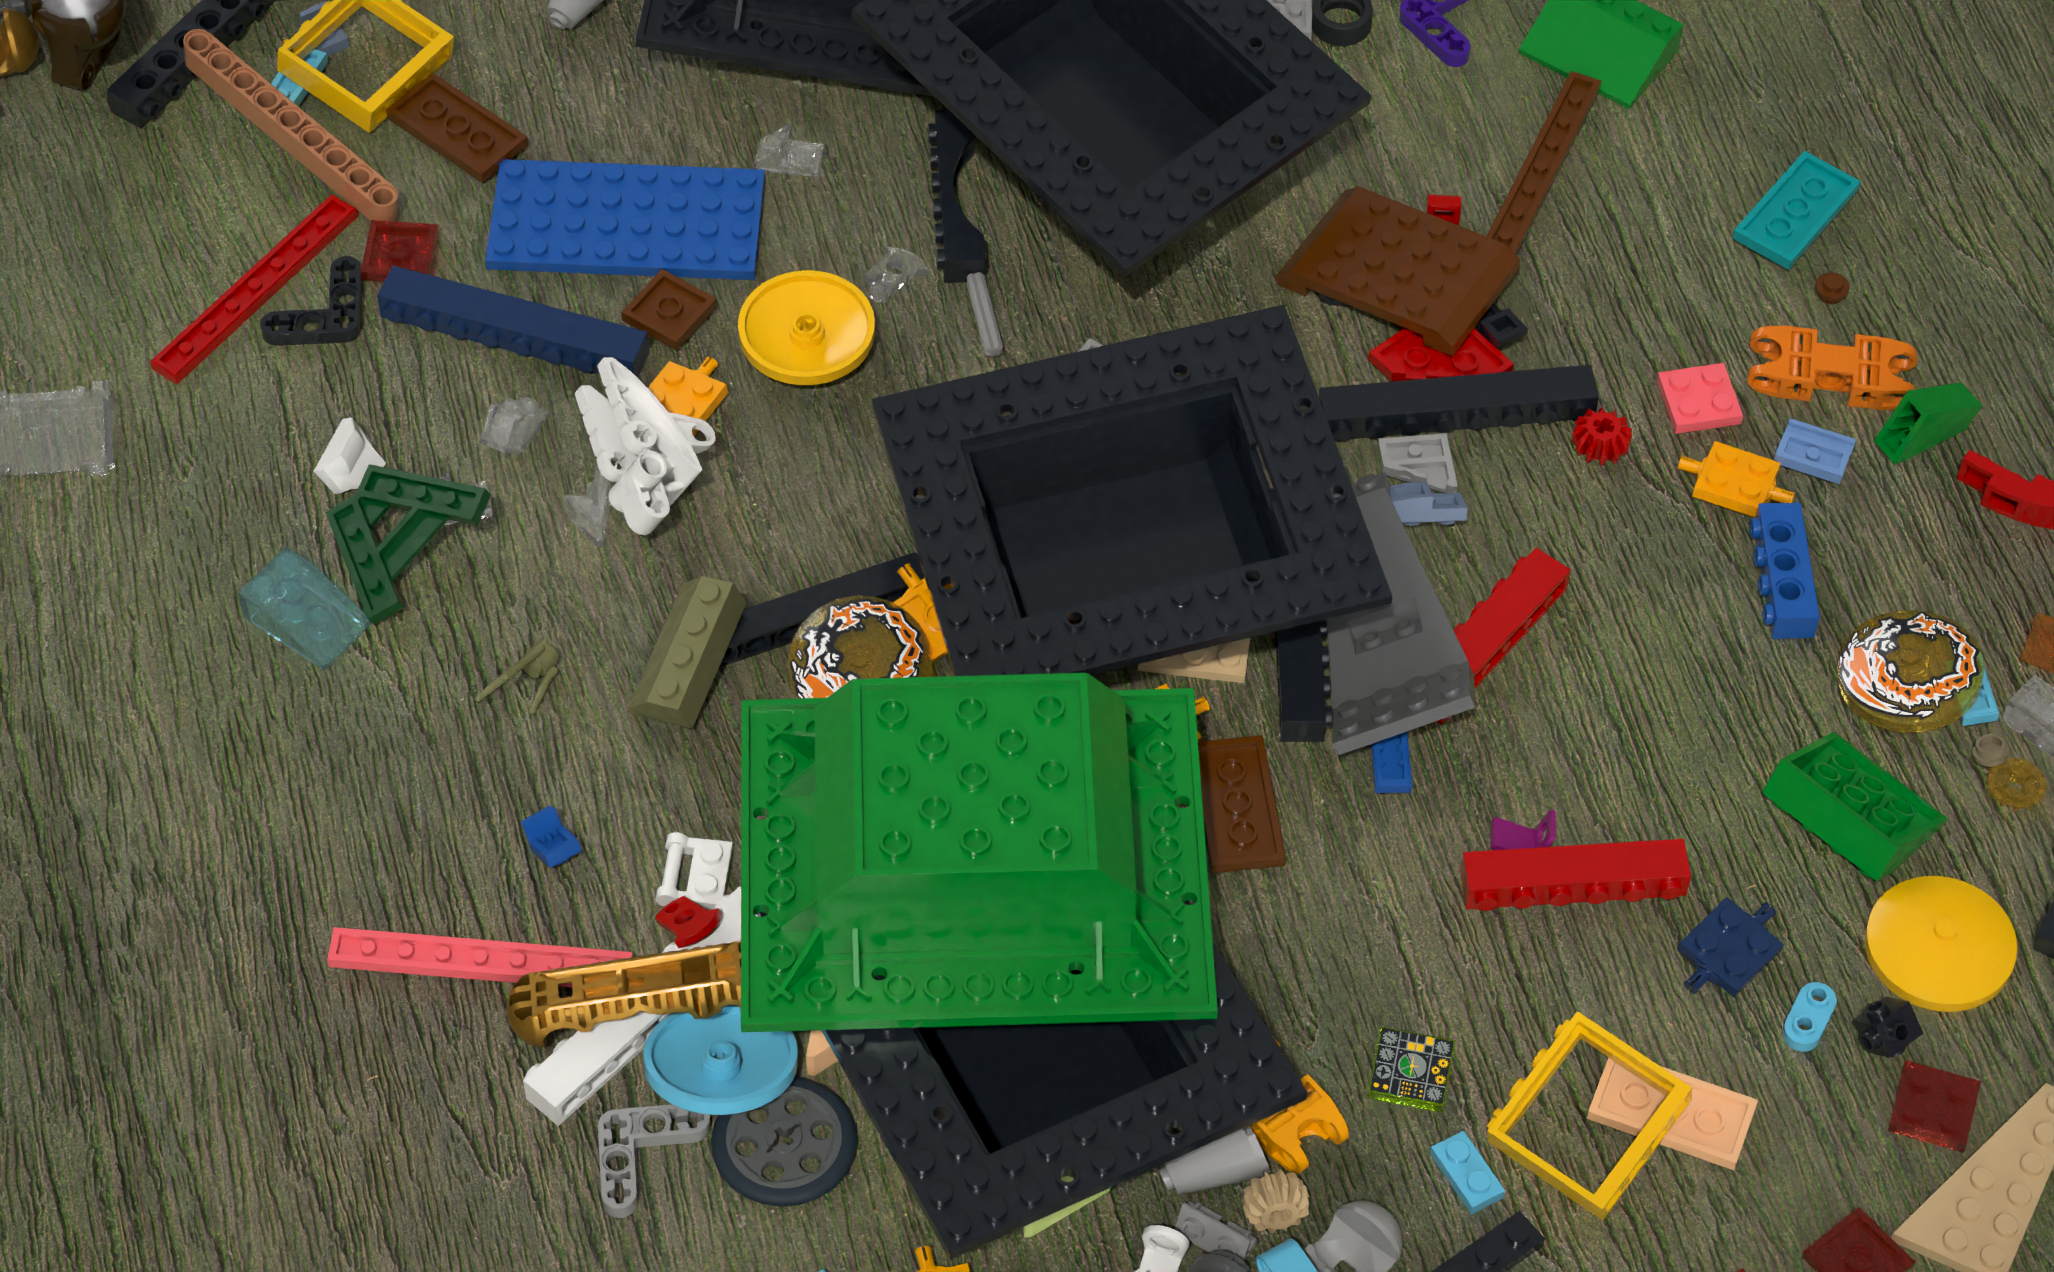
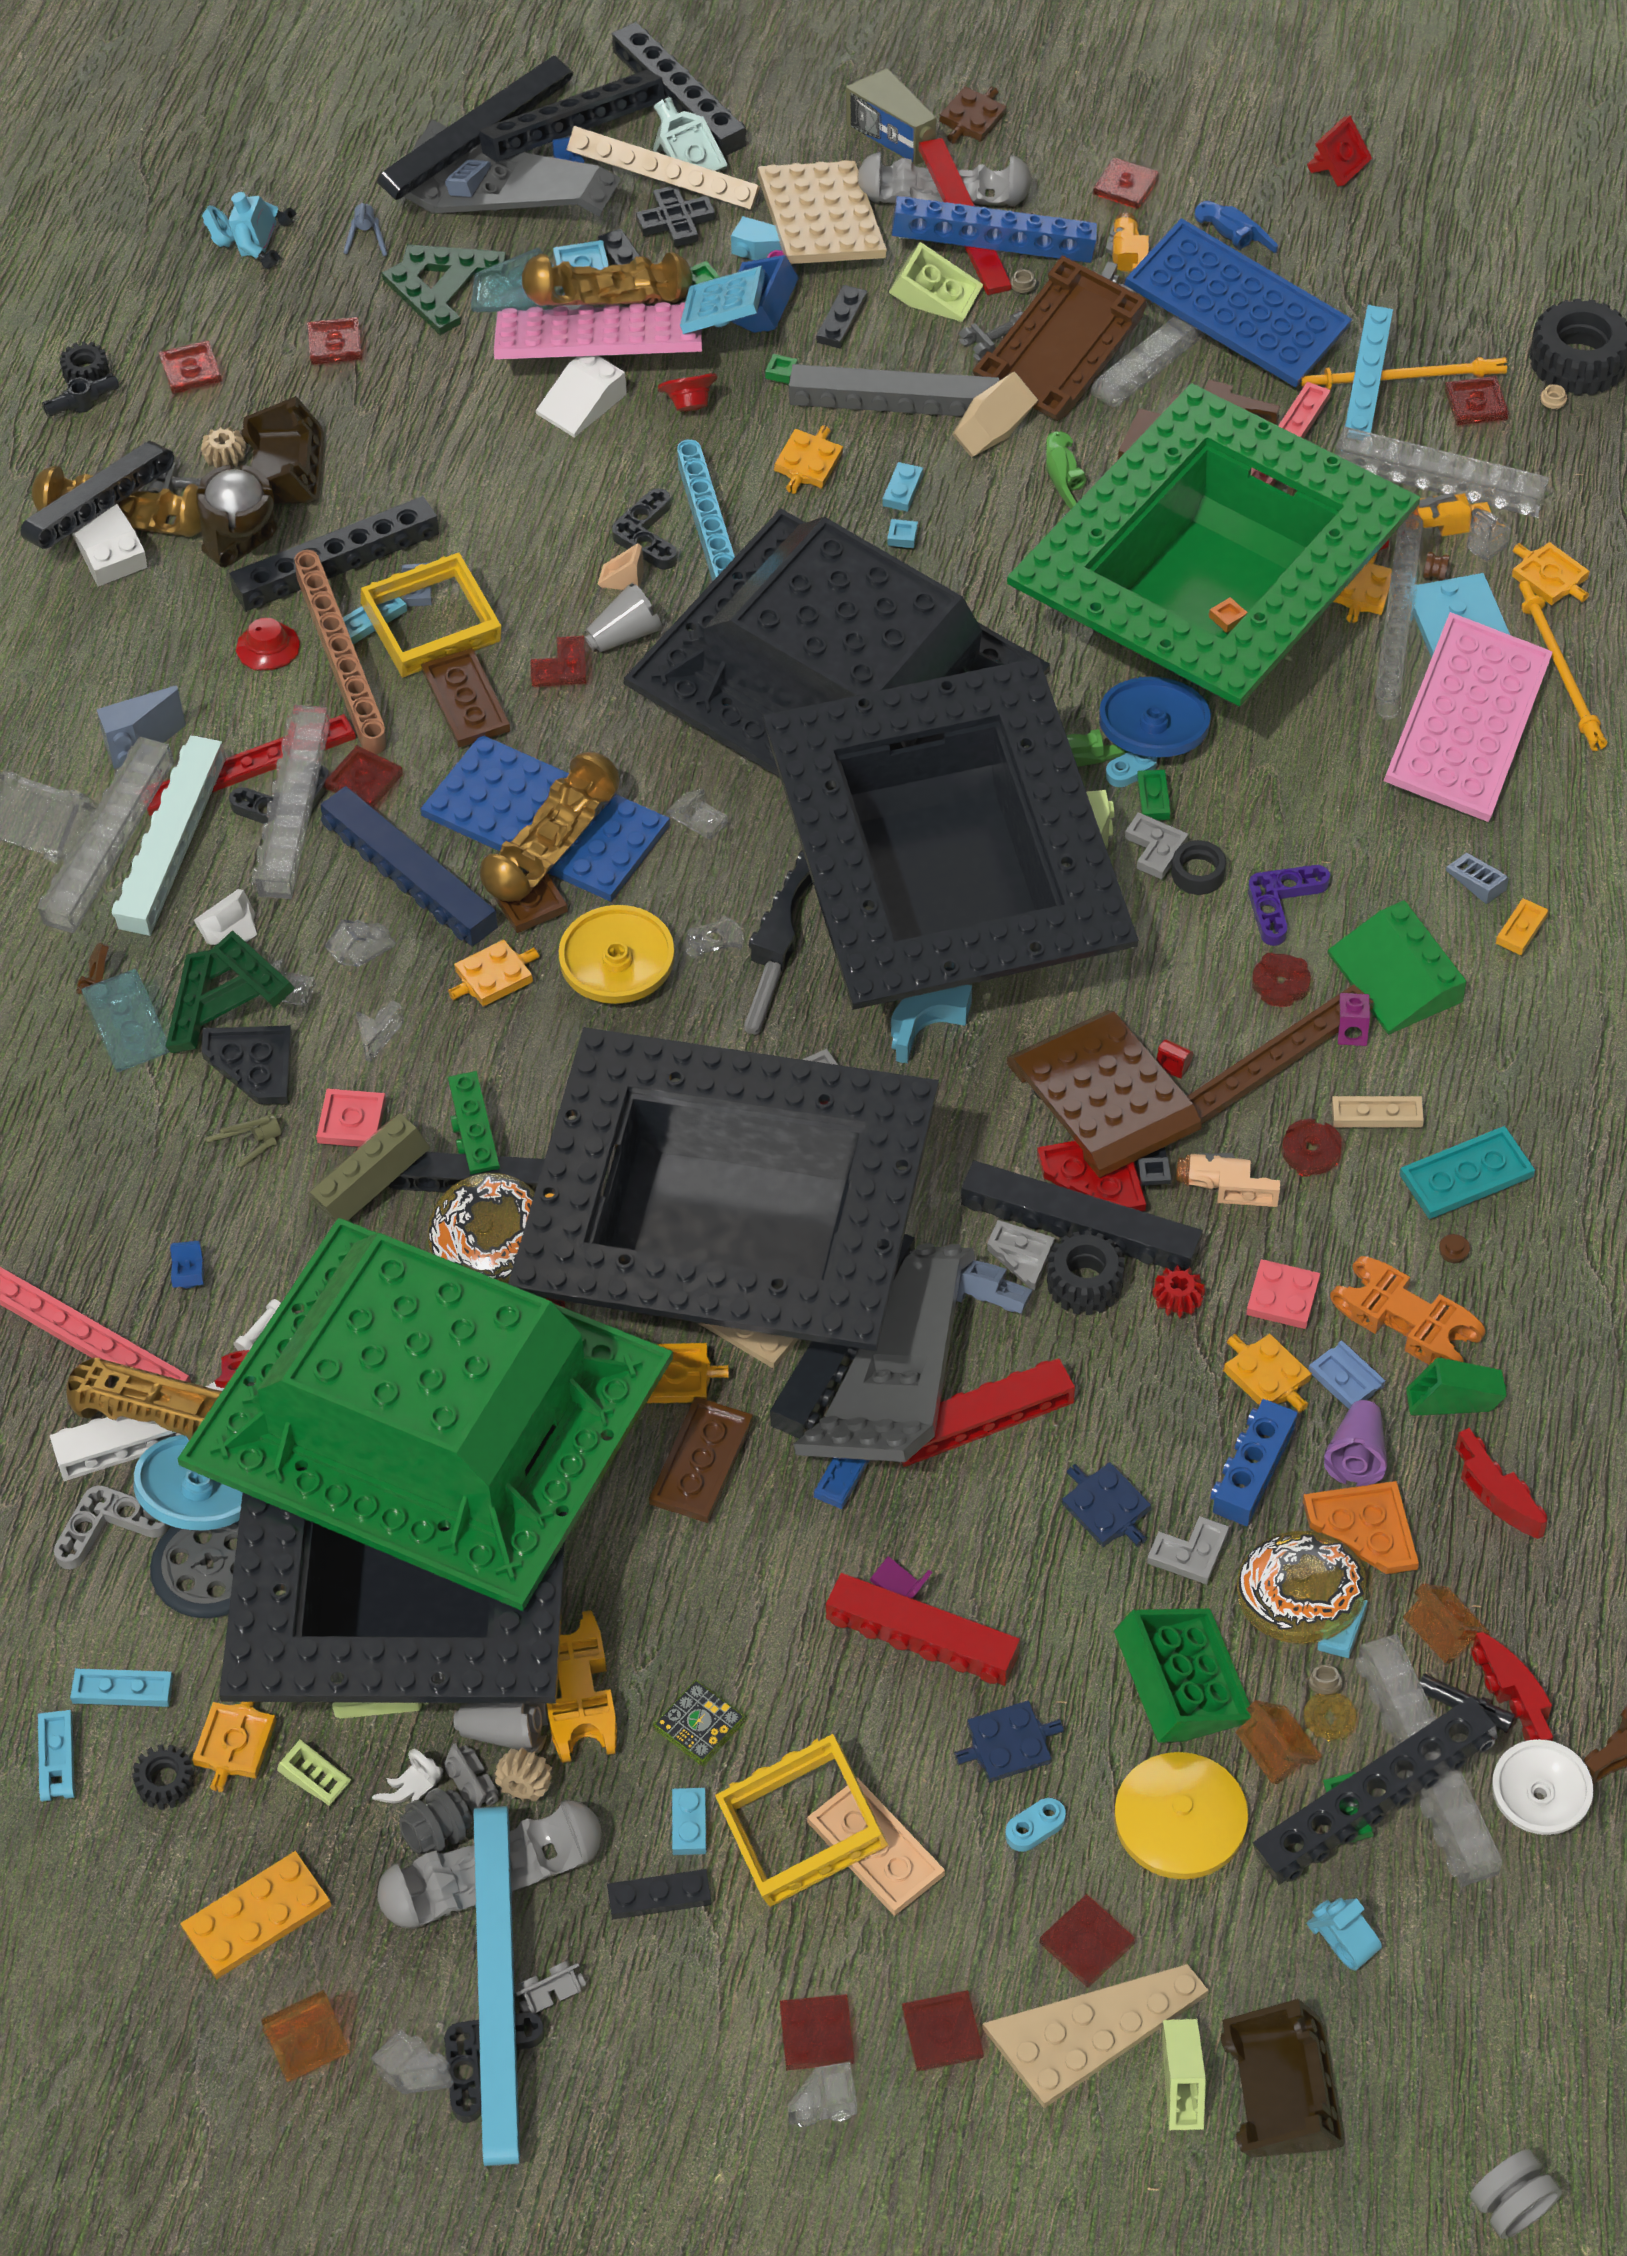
camera: 30 degrees right, 0 degrees up
white piece [575,357,716,535] -> none
black brick [1853,996,1923,1058] -> none
none -> clear brick [38,736,175,933]
none -> reddish brown piece [76,943,109,1000]
none -> sand blue slope [96,685,186,769]
none -> light aqua brick [112,735,226,936]
none -> black plate [202,1025,292,1104]
none -> red hat [236,618,300,671]
none -> clear brick [252,705,330,899]
none -> coral plate [316,1089,386,1147]
none -> green bracket [448,1071,500,1175]
none -> pearl gold piece [480,752,620,902]
none -> clear red plate [530,636,587,687]
none -> medium azure arch [891,985,972,1063]
none -> black tyre [1047,1231,1125,1315]
none -> dark blue plate [1062,1462,1151,1548]
none -> light grey plate [1147,1516,1229,1585]
none -> light nougat plate [1176,1153,1280,1207]
none -> clear orange bracket [1236,1700,1322,1784]
none -> clear red plate [1252,953,1311,1007]
none -> clear red plate [1282,1119,1342,1177]
none -> orange plate [1303,1481,1419,1574]
none -> medium lavender cone [1324,1400,1387,1486]
none -> tan plate [1331,1096,1424,1127]
none -> magenta bracket [1338,993,1370,1046]

